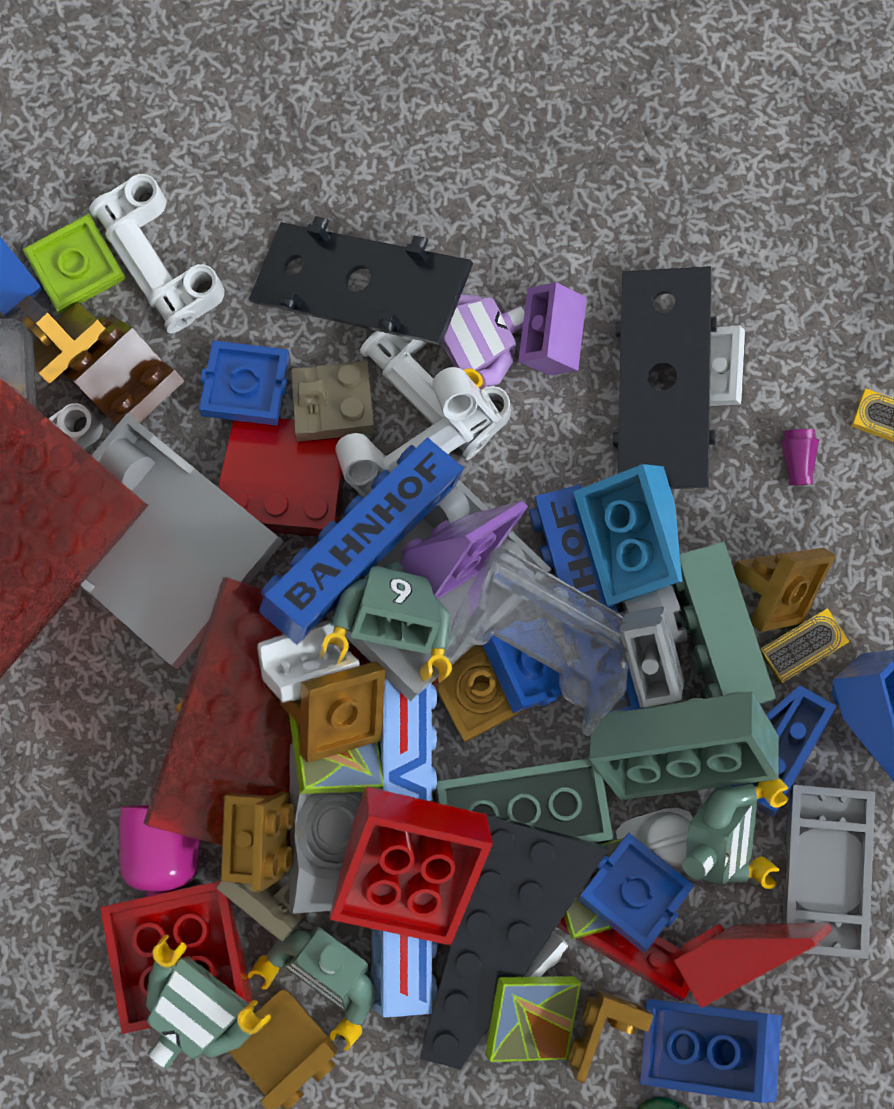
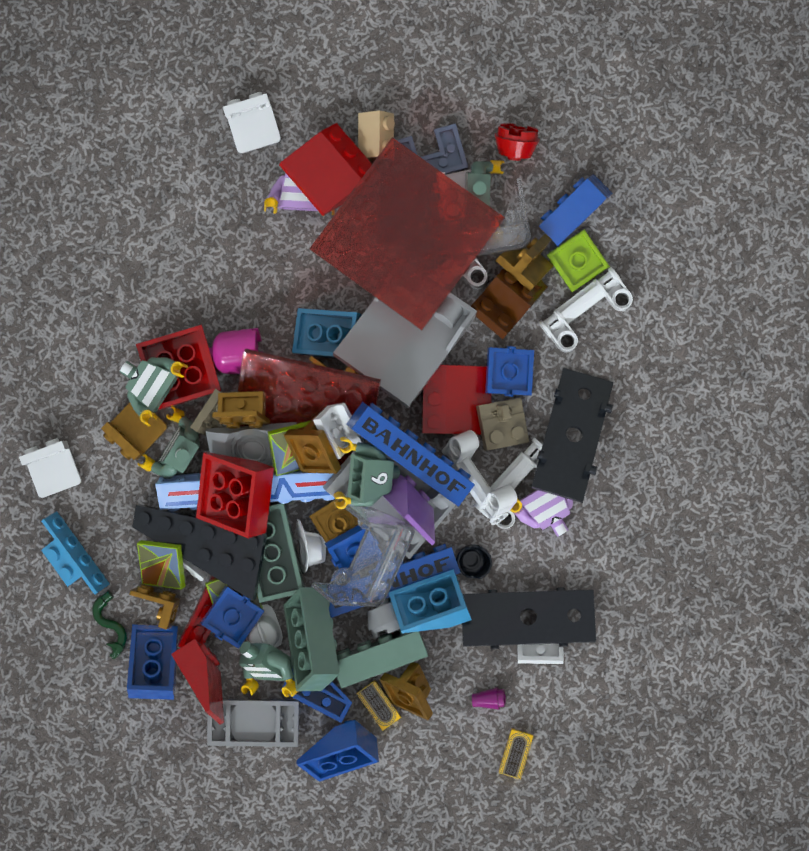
camera: 80 degrees right, 10 degrees up
medium lavender brick [518,282,587,375] -> none
light grey brick [620,607,685,708] -> none
none -> dark azure slope [292,308,362,359]
none -> white piece [297,519,326,573]
none -> black hair [456,544,493,579]

